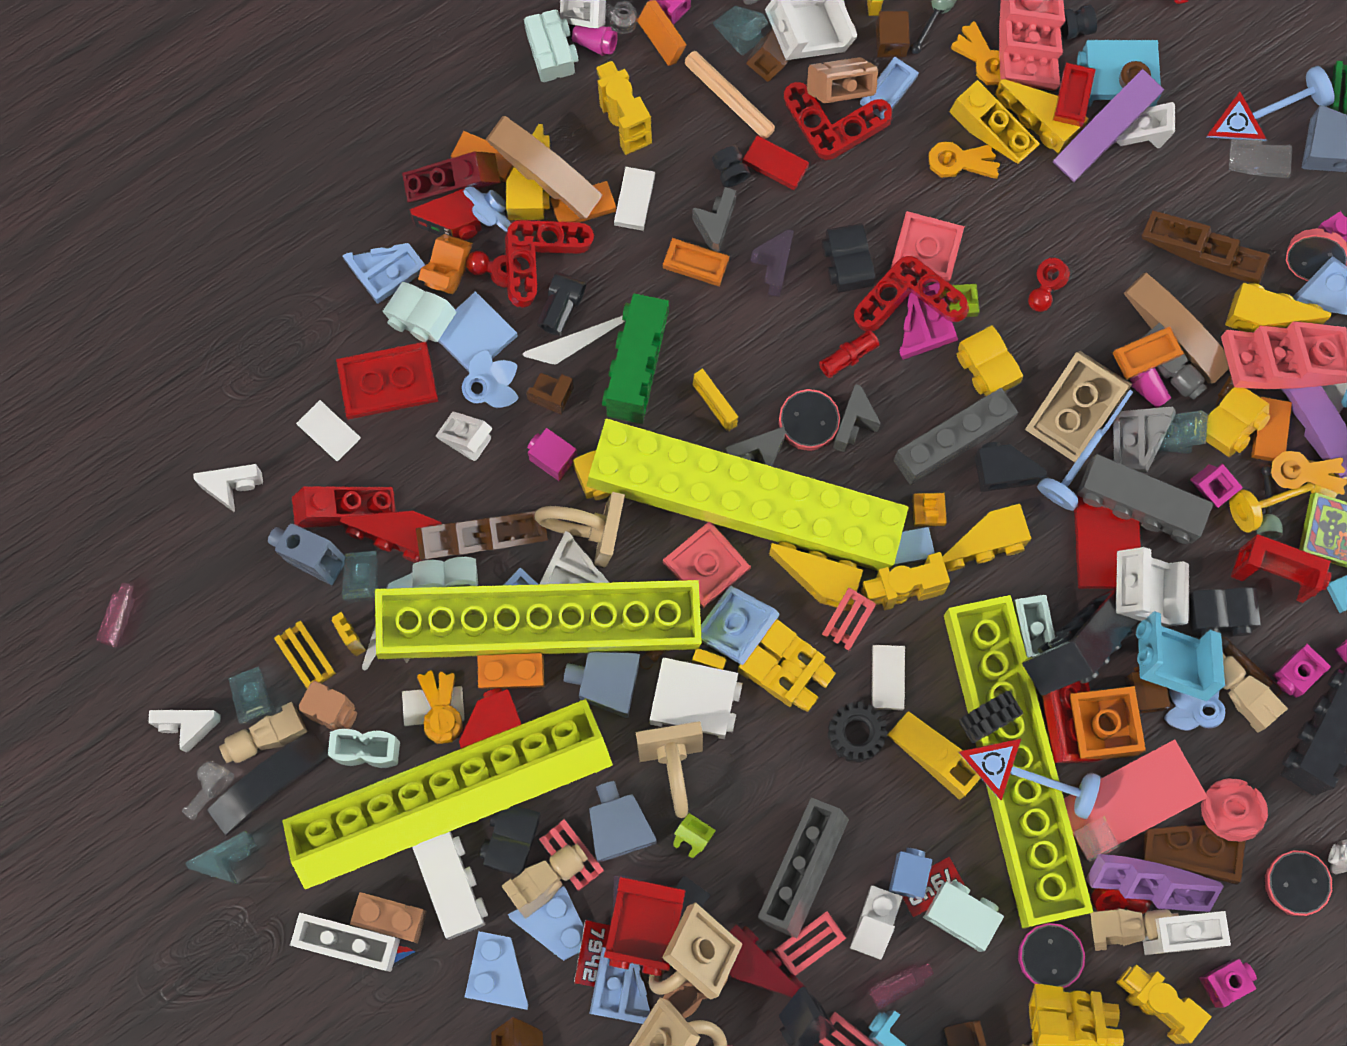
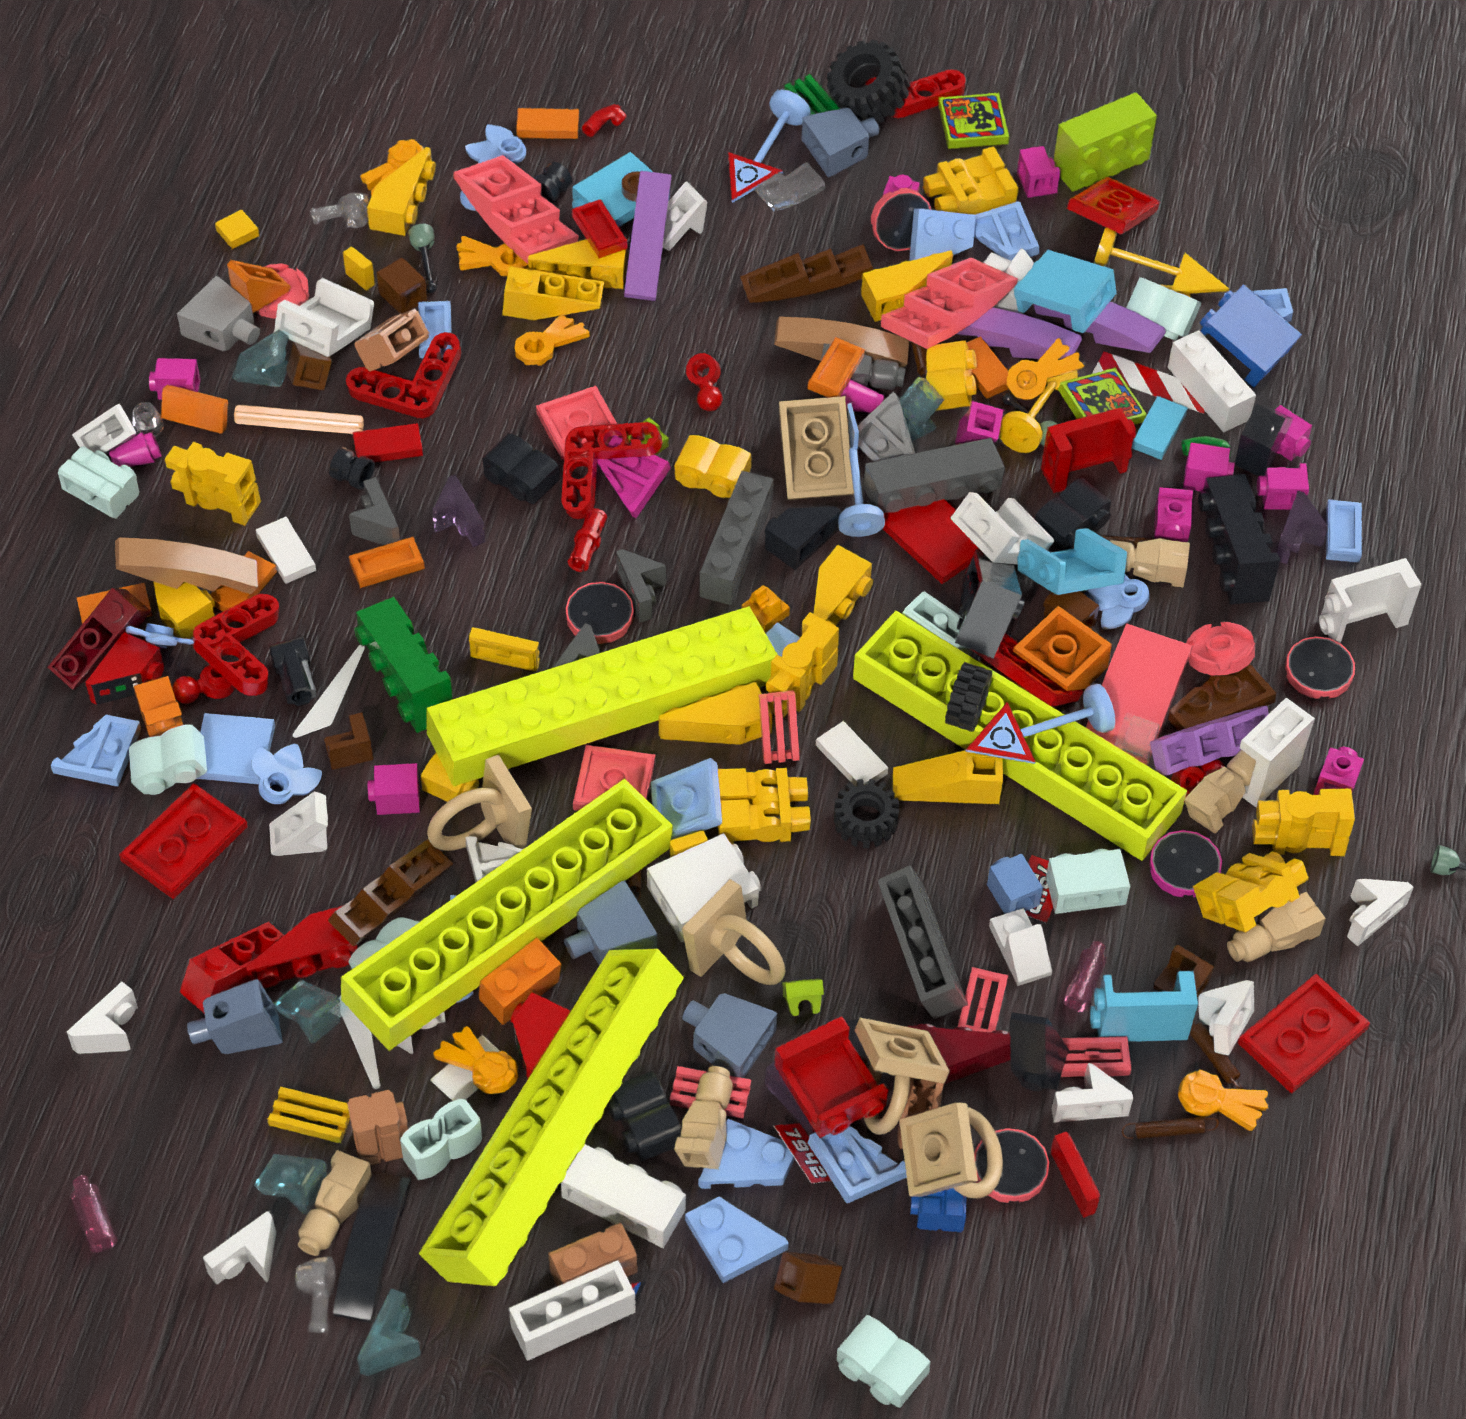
camera: 40 degrees left, 20 degrees down
white sticker [296,400,361,462] -> none
yellow tile [331,612,366,656] -> none

